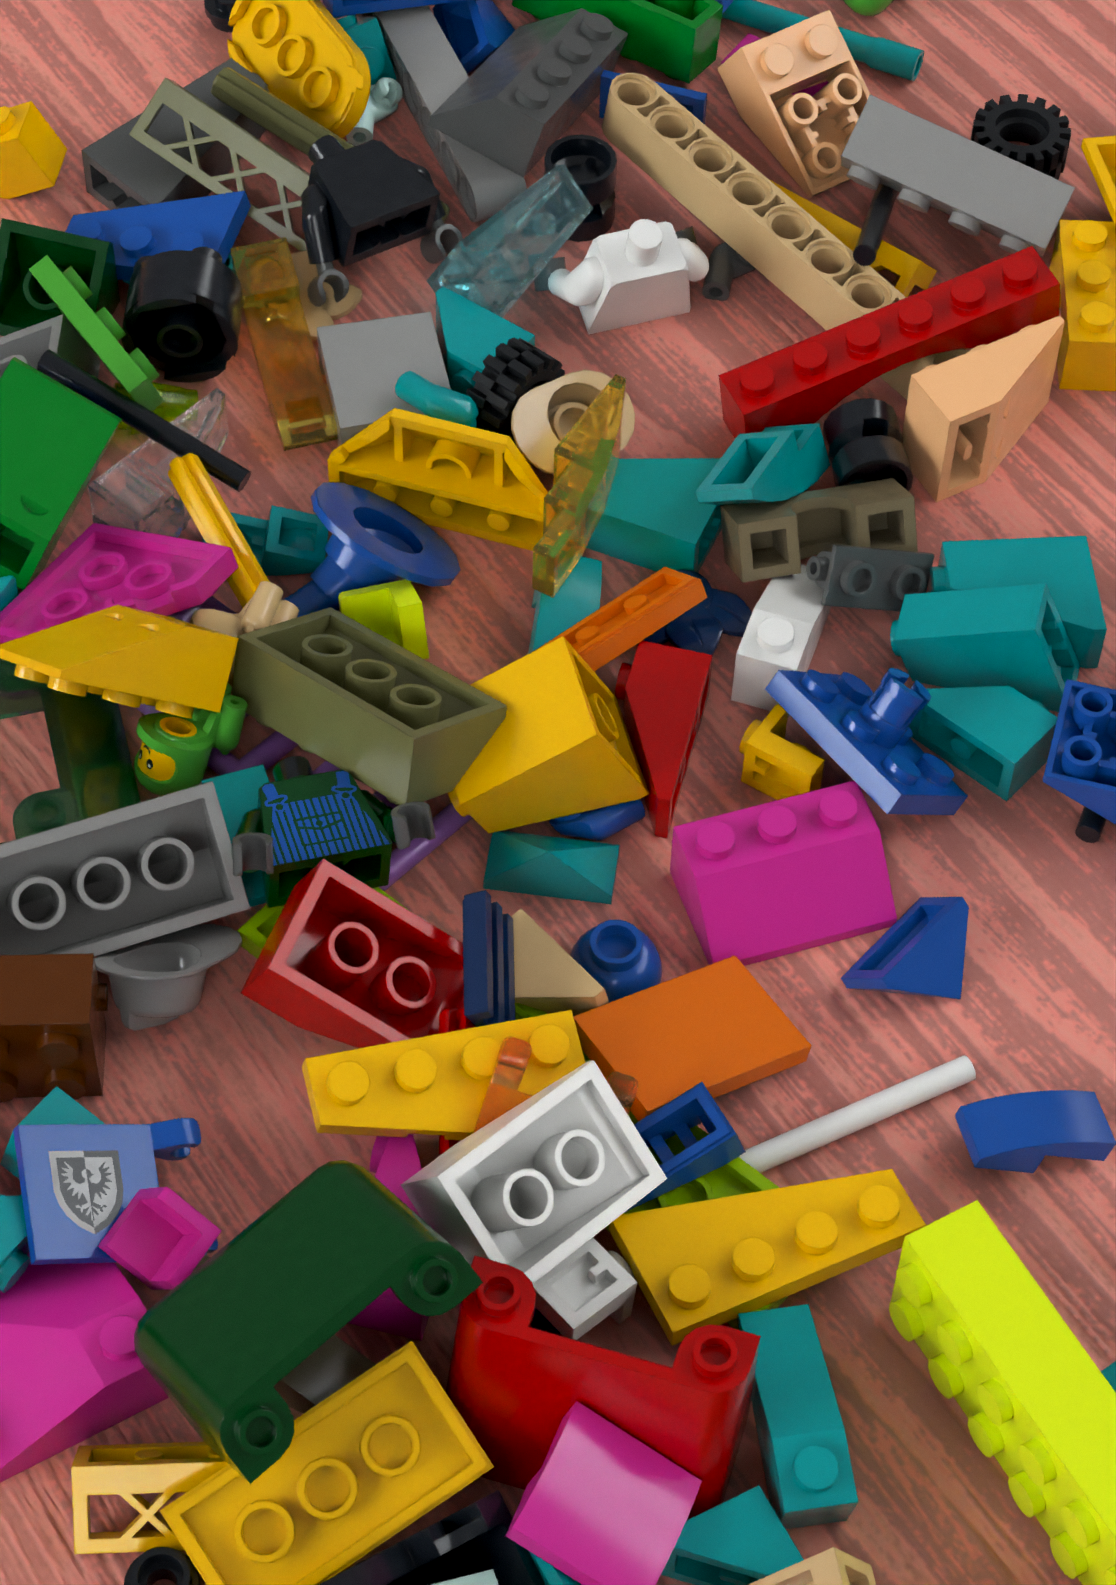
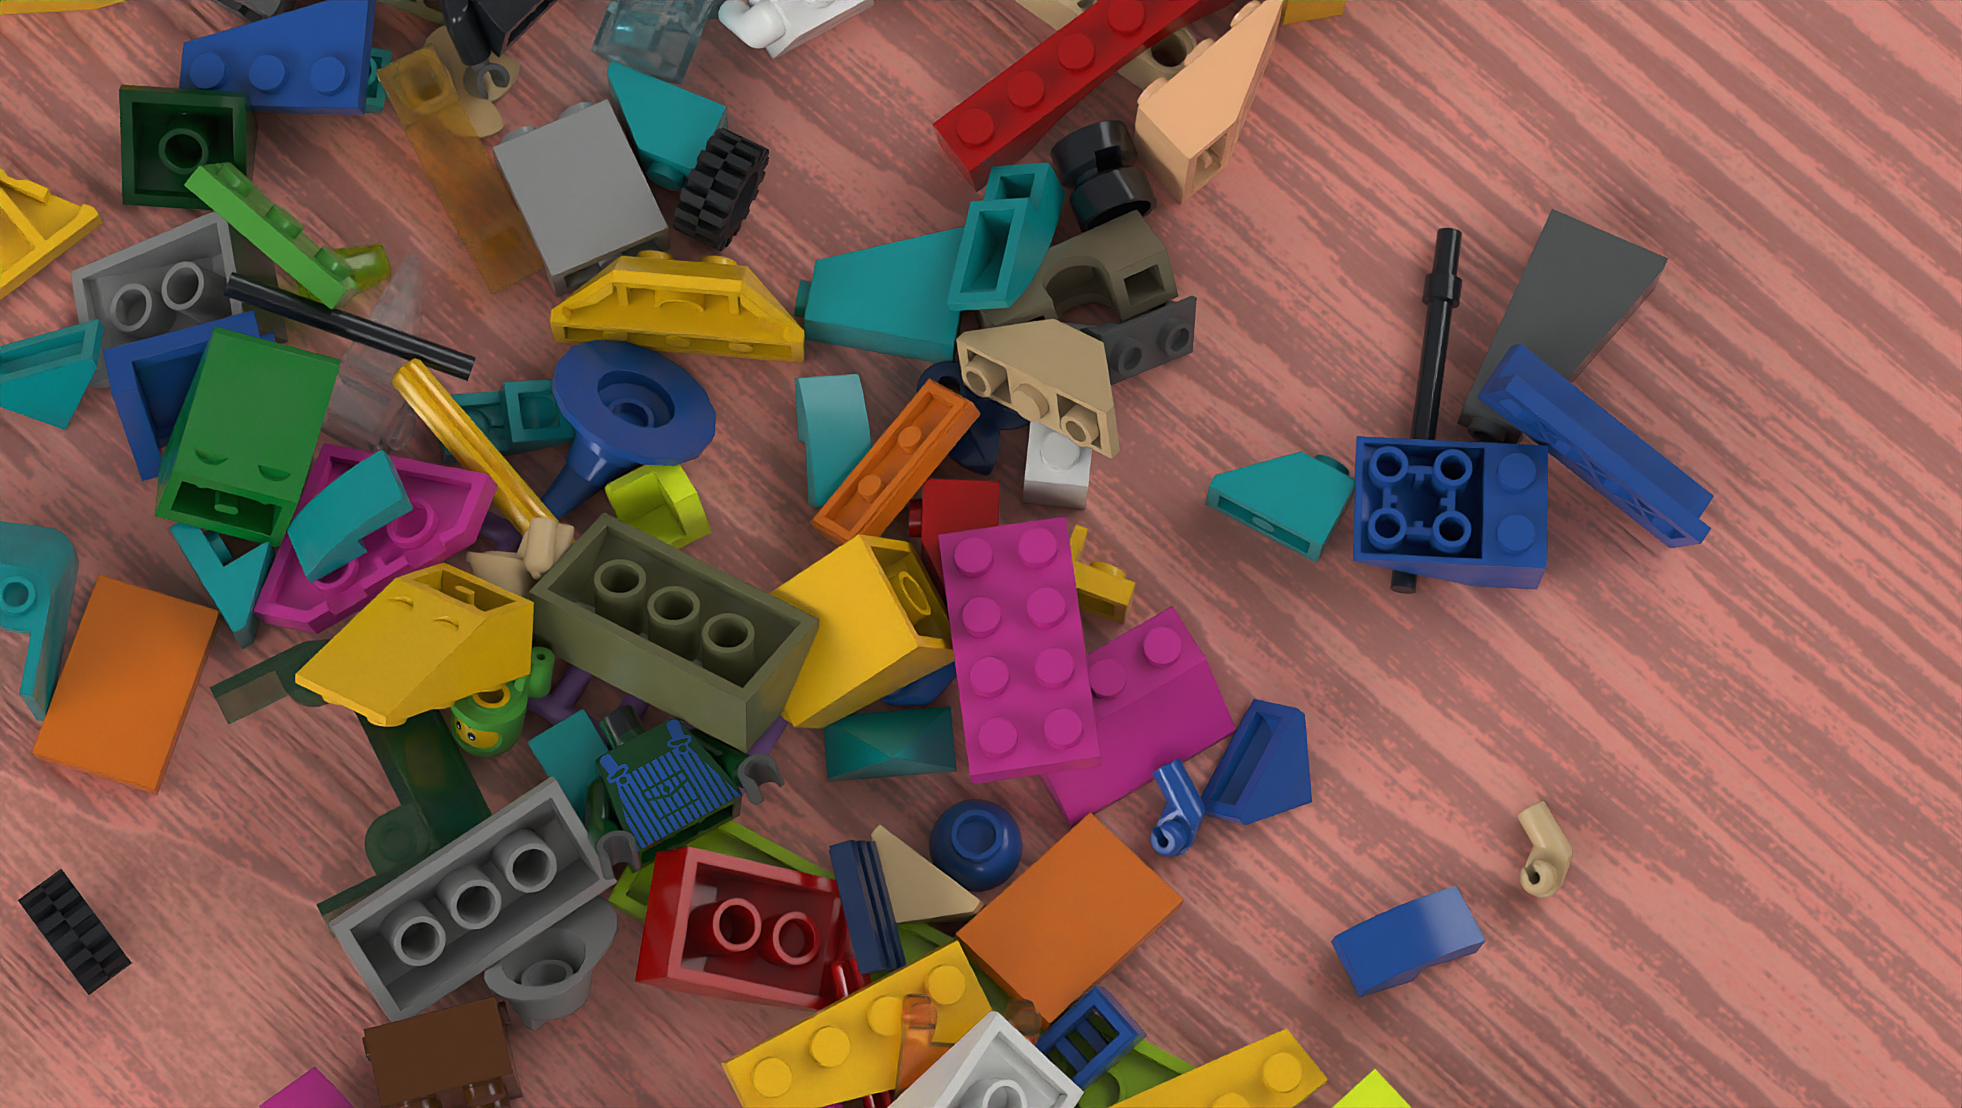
camera: 15 degrees left, 20 degrees up
black brick [121,247,244,383] -> none
teal arm [395,371,479,428] -> none
tan piece [511,370,635,476] -> none
clear yellow slope [532,374,626,598] -> none
white bar [739,1055,976,1173] -> none
blue plate [765,668,968,815] -> none
teal slope [890,583,1080,712] -> none
teal slope [928,536,1107,669] -> none
none -> teal slope [287,449,413,583]
none -> dark pink plate [938,516,1102,784]
none -> tan slope [956,318,1120,459]
none -> blue arm [1150,758,1206,857]

